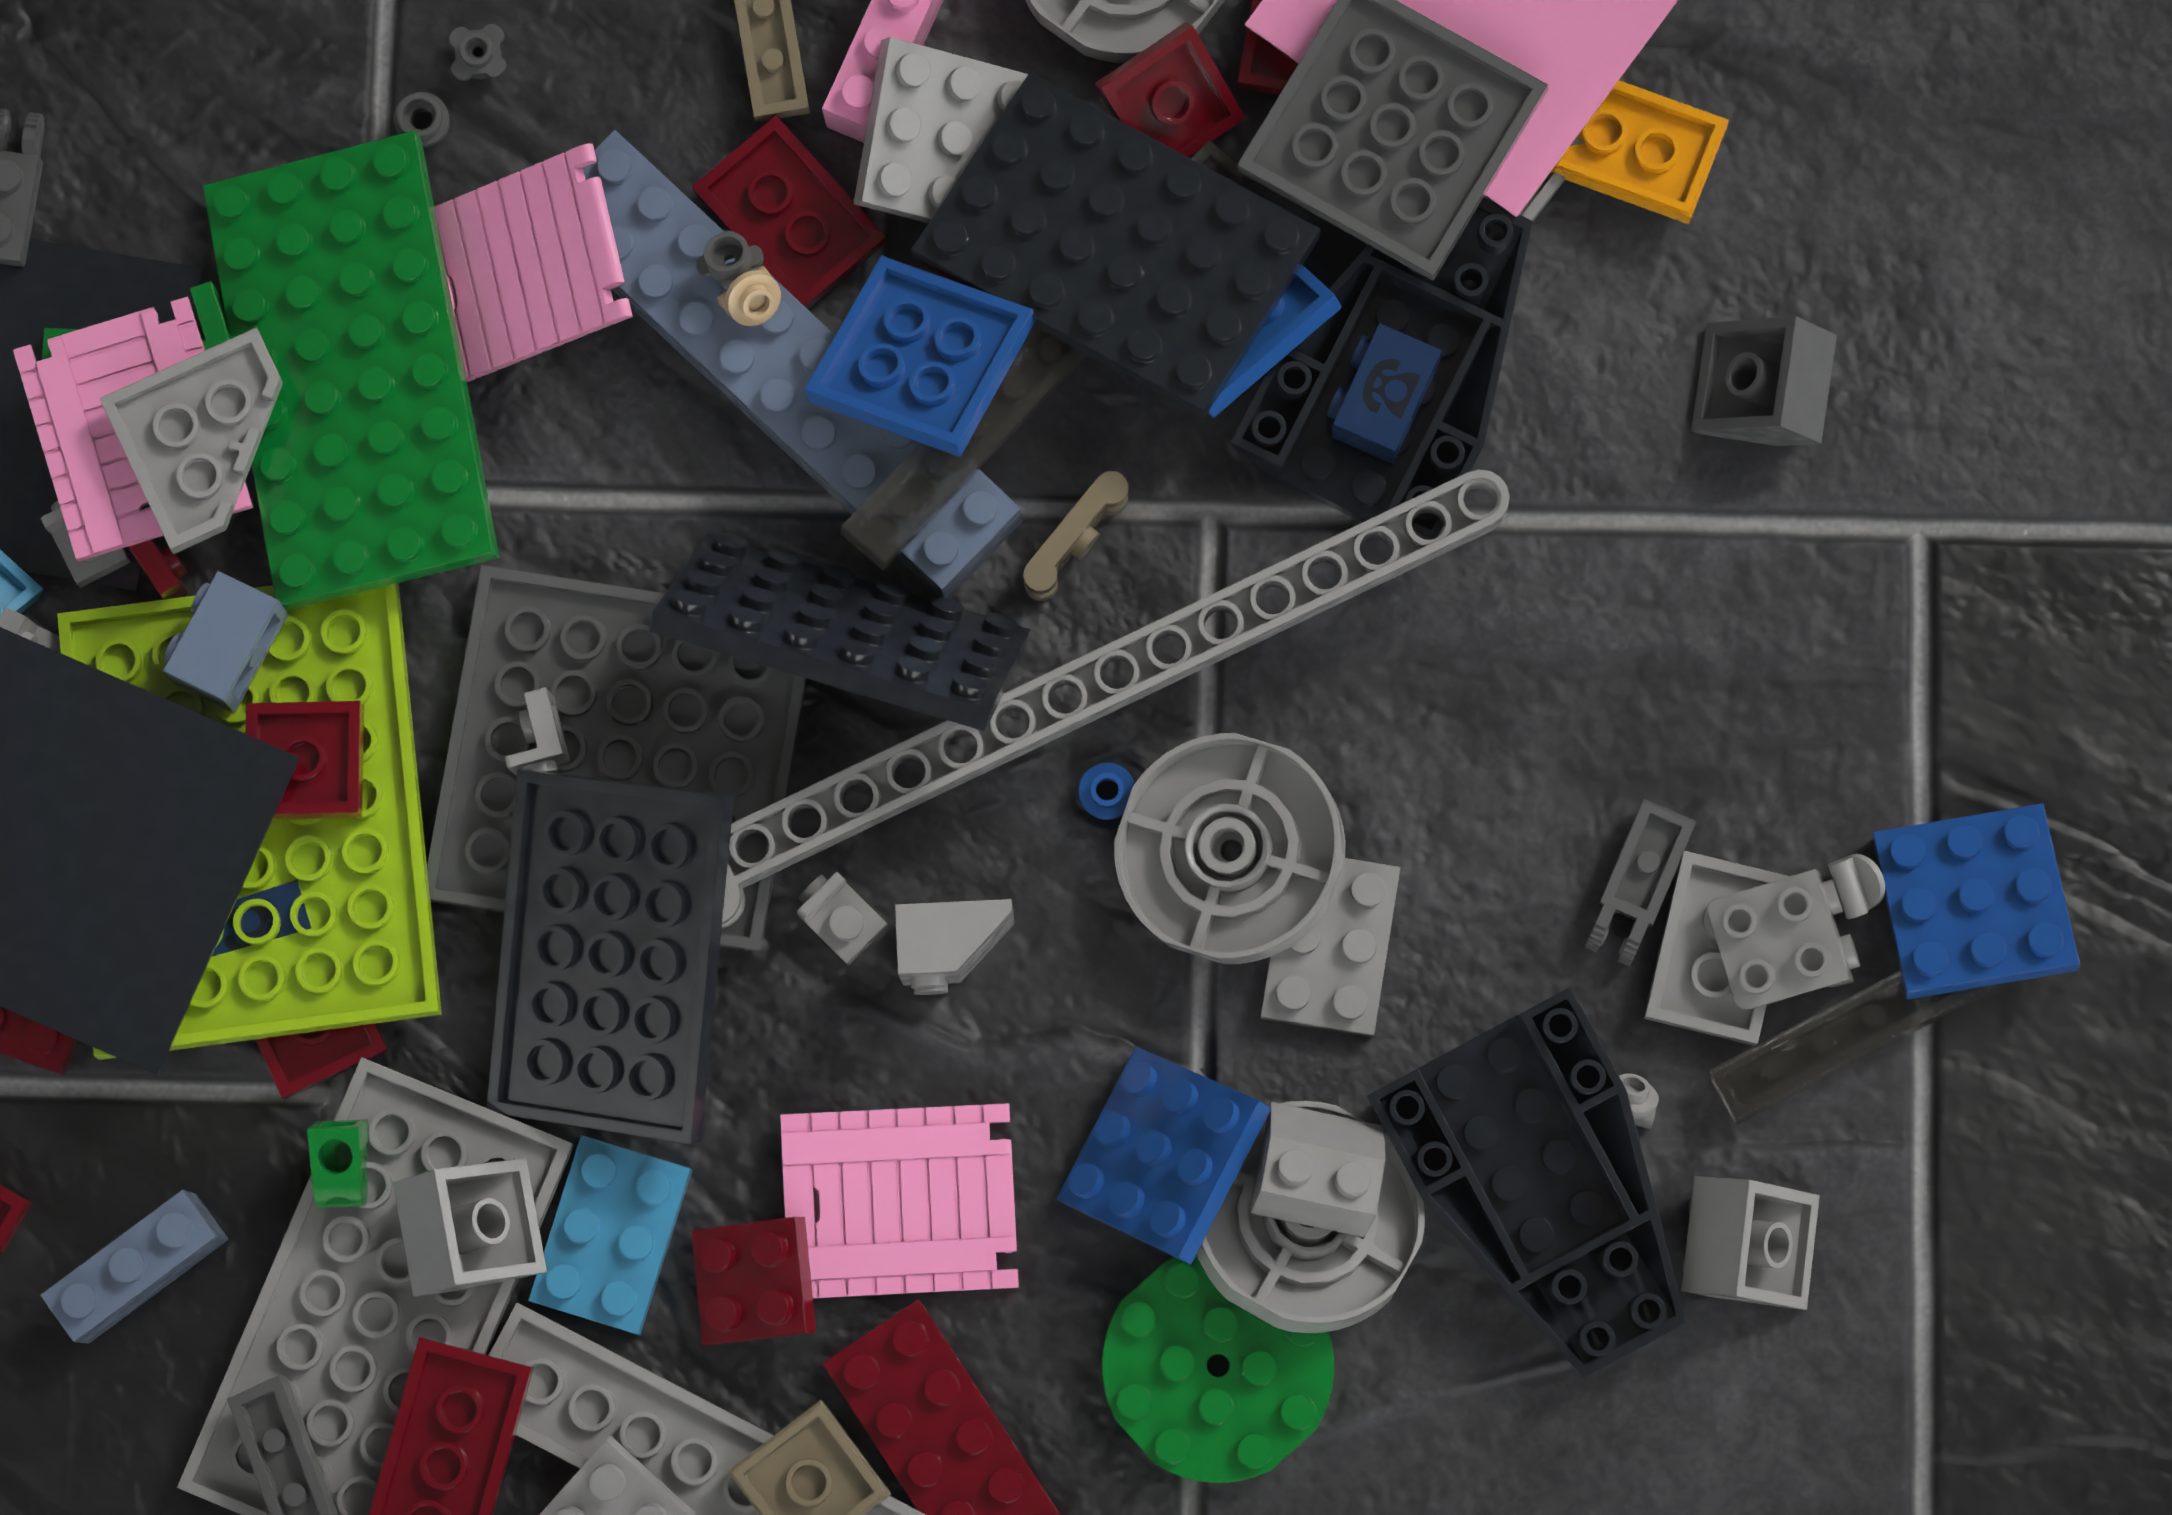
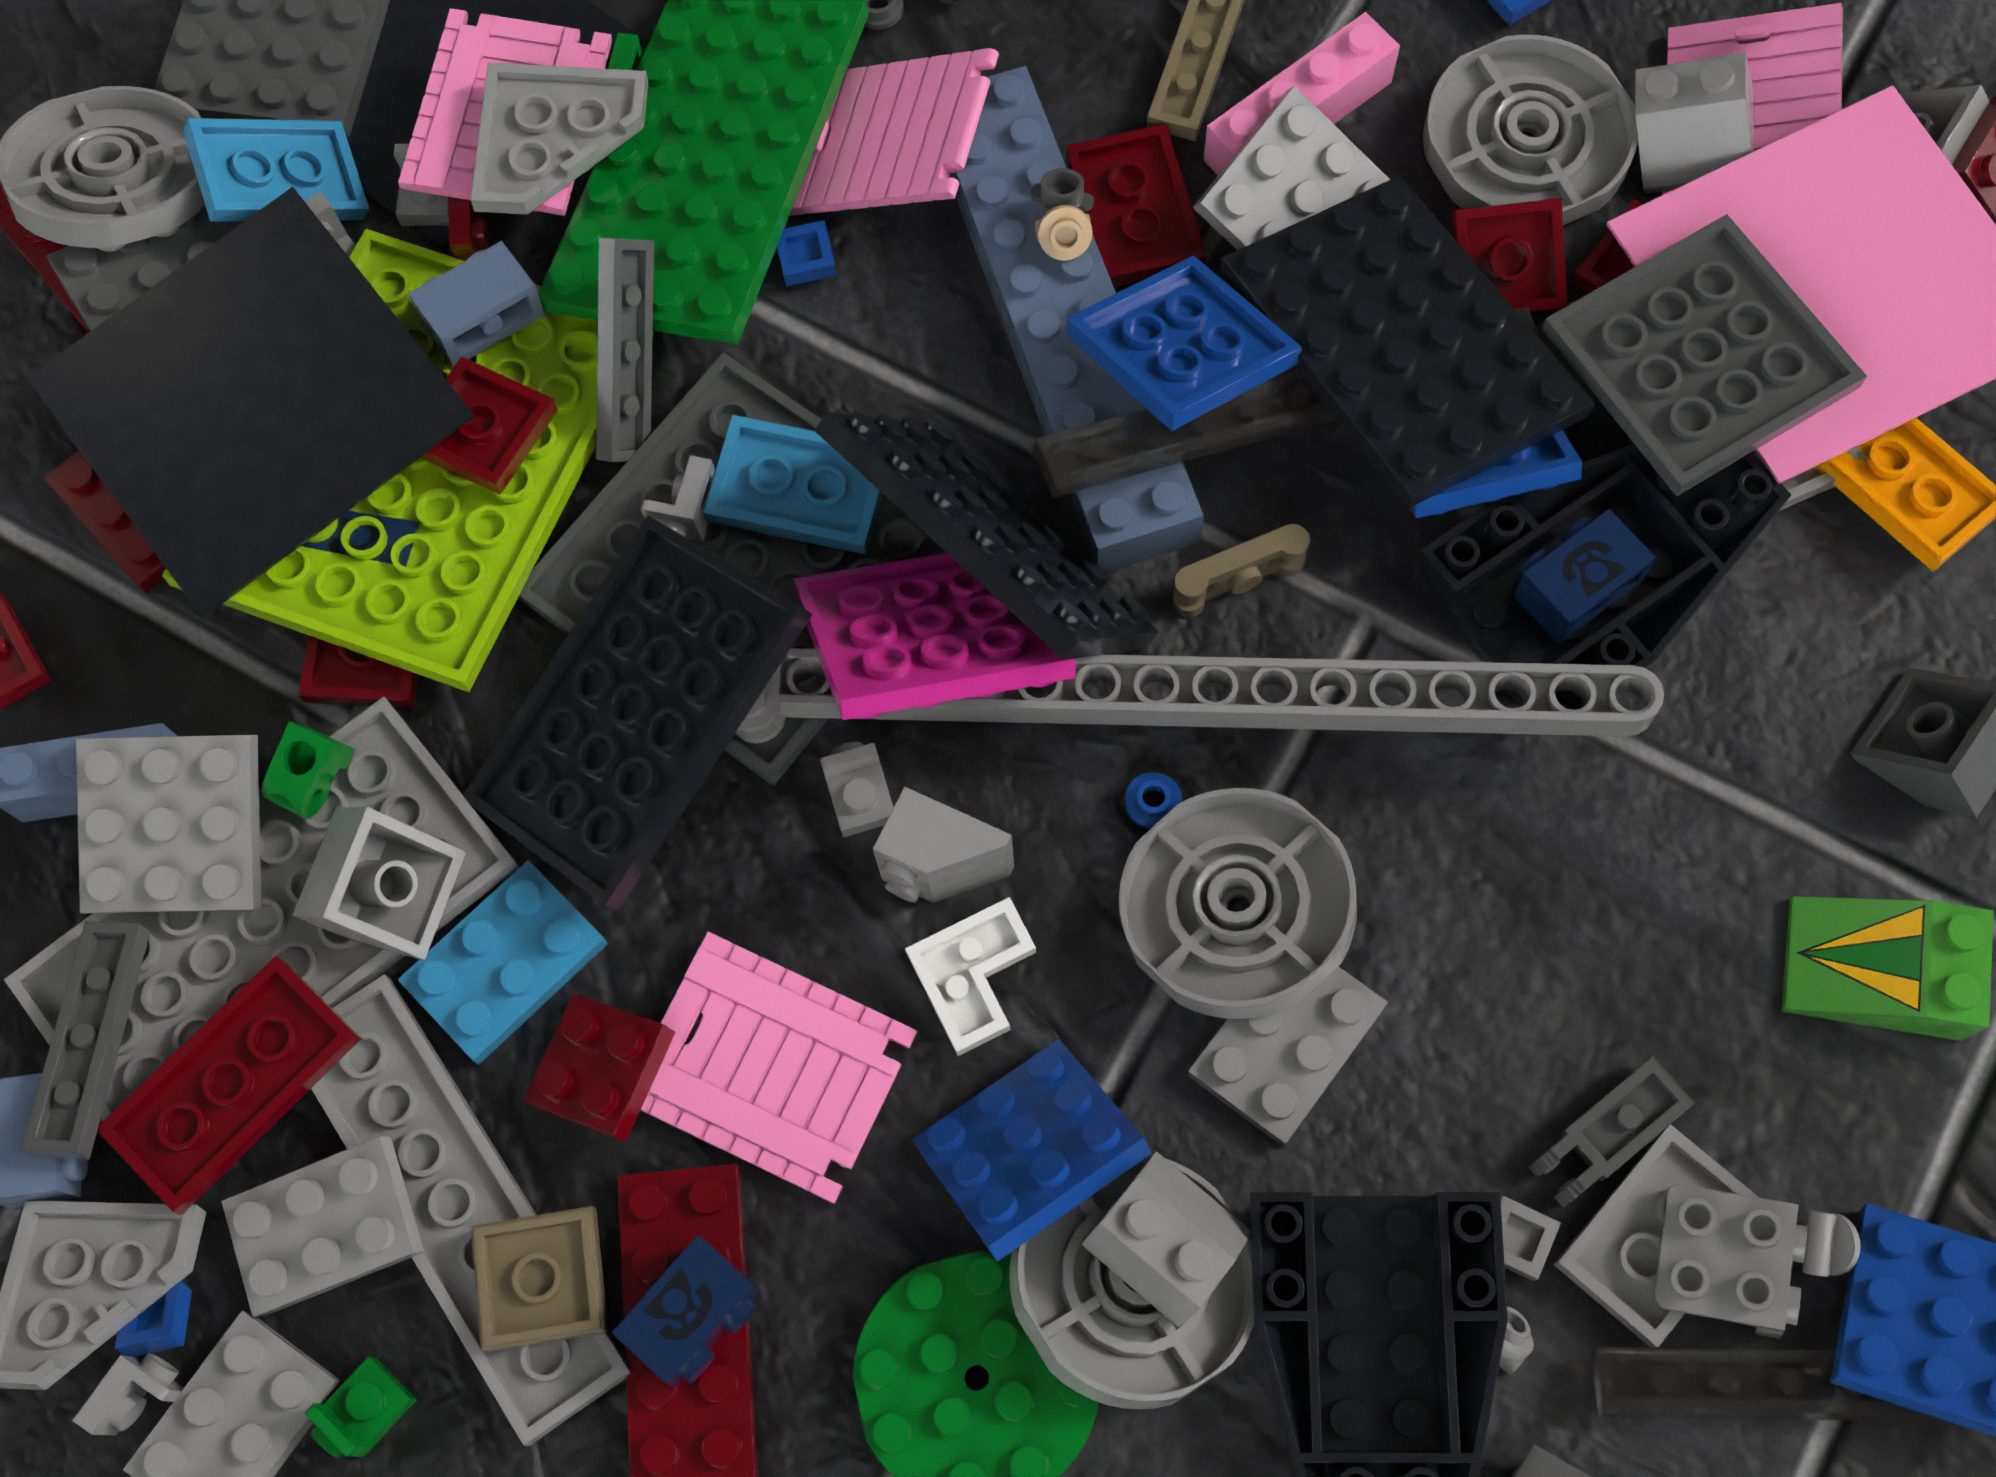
camera: 30 degrees right, 10 degrees down
none -> light grey plate [76,735,262,913]
none -> dark grey plate [596,238,654,462]
none -> dark blue brick [612,1235,760,1387]
none -> dark azure plate [703,415,883,555]
none -> blue plate [777,220,837,287]
none -> dark pink plate [793,553,1076,720]
none -> white plate [905,897,1036,1056]
none -> light grey plate [1501,1196,1561,1281]
none -> bright green slope [1782,896,1994,1041]

